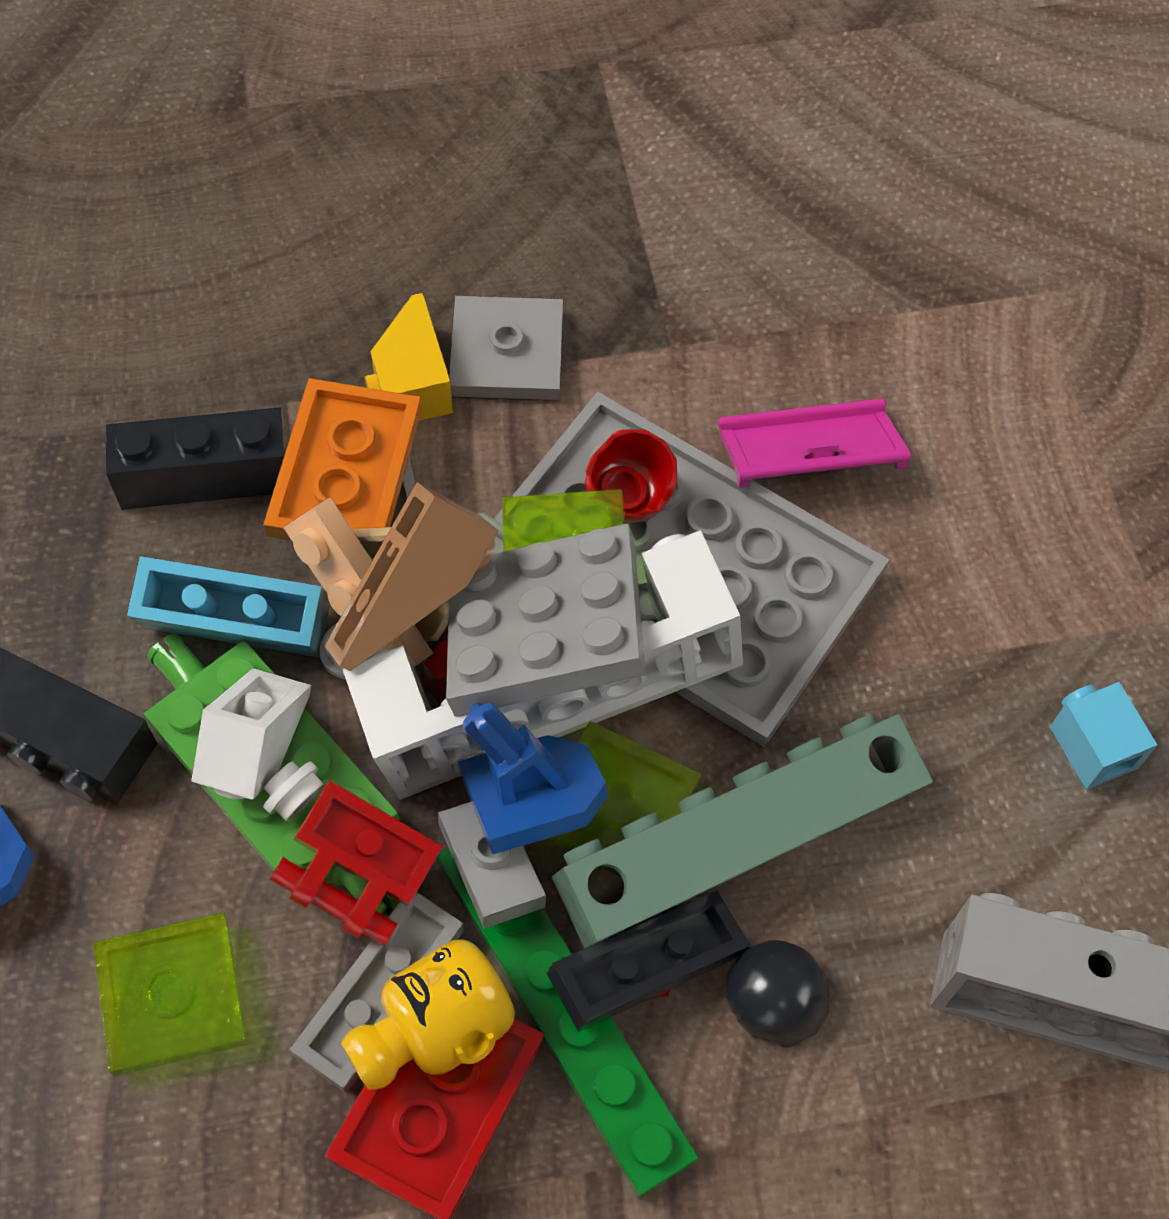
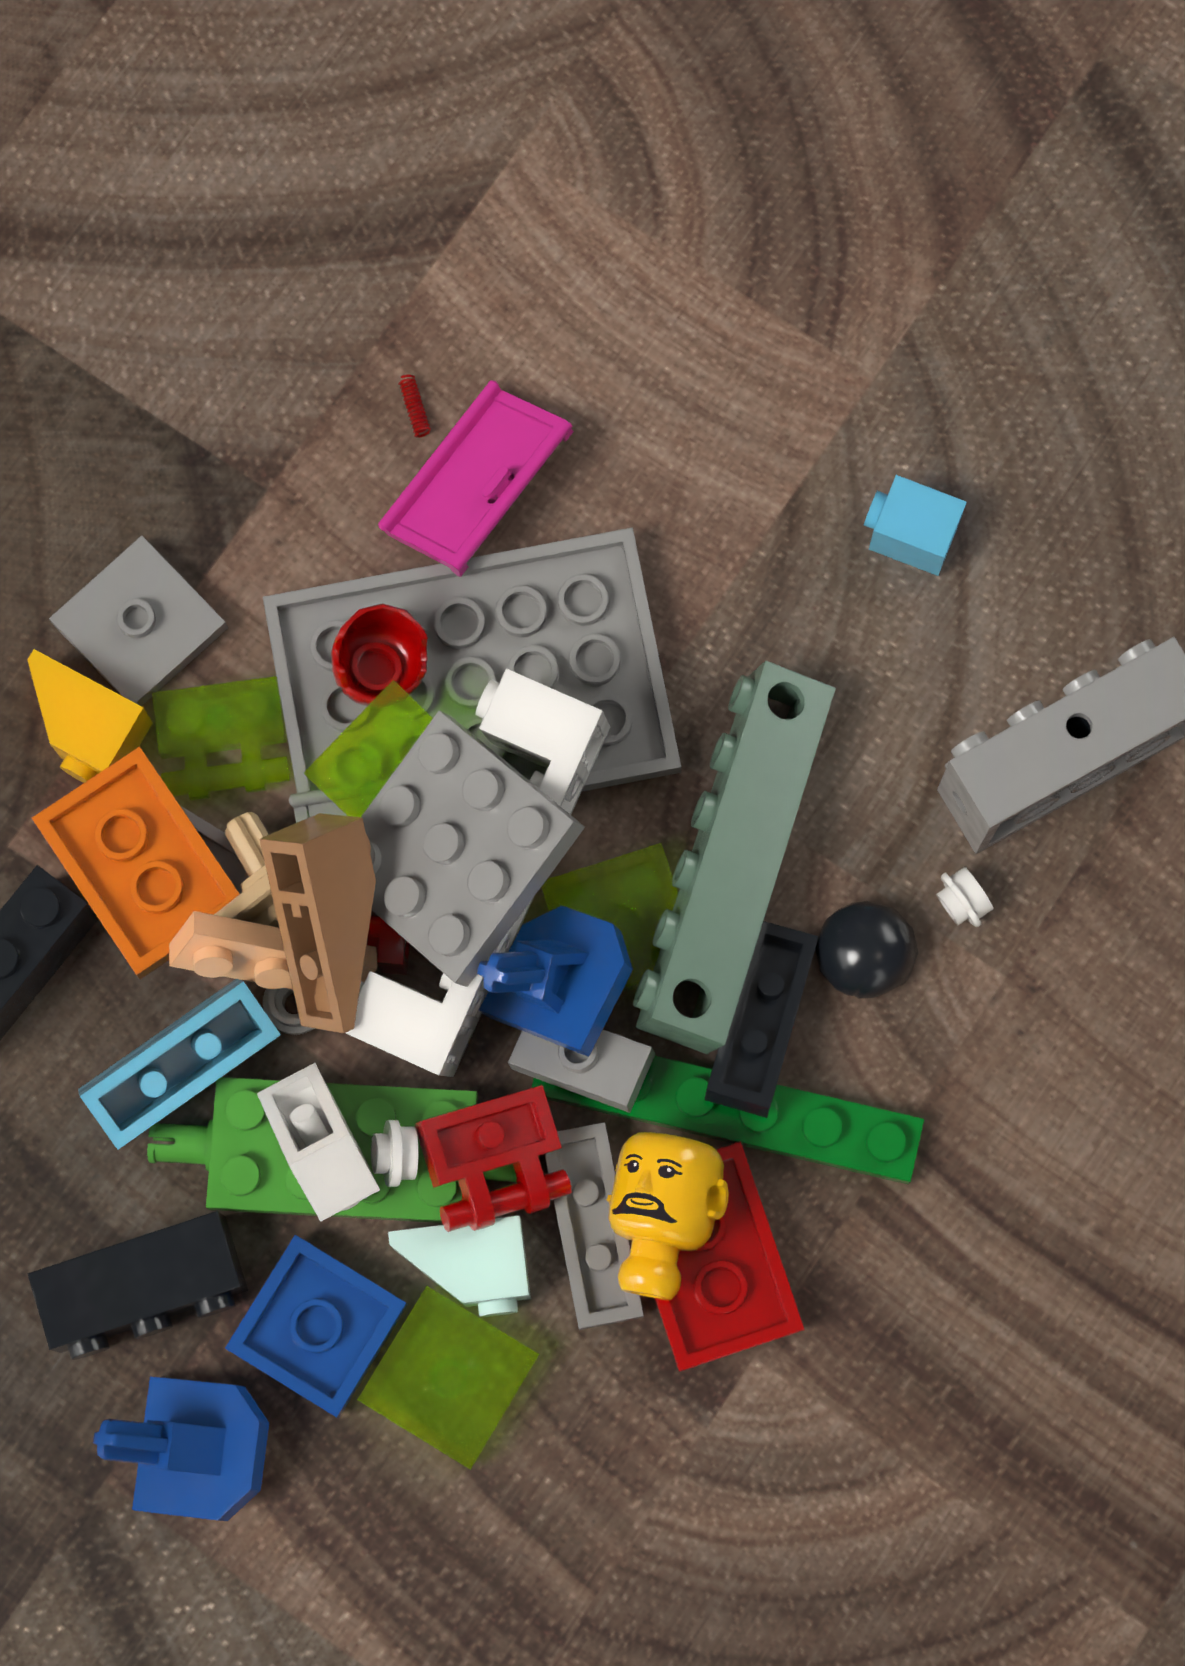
camera: 40 degrees left, 15 degrees up
none -> clear neon green plate [152,676,290,800]
none -> blue plate [225,1235,408,1418]
none -> light aqua slope [388,1215,531,1317]
none -> red leg [398,374,431,438]
none -> white plate [936,867,994,927]

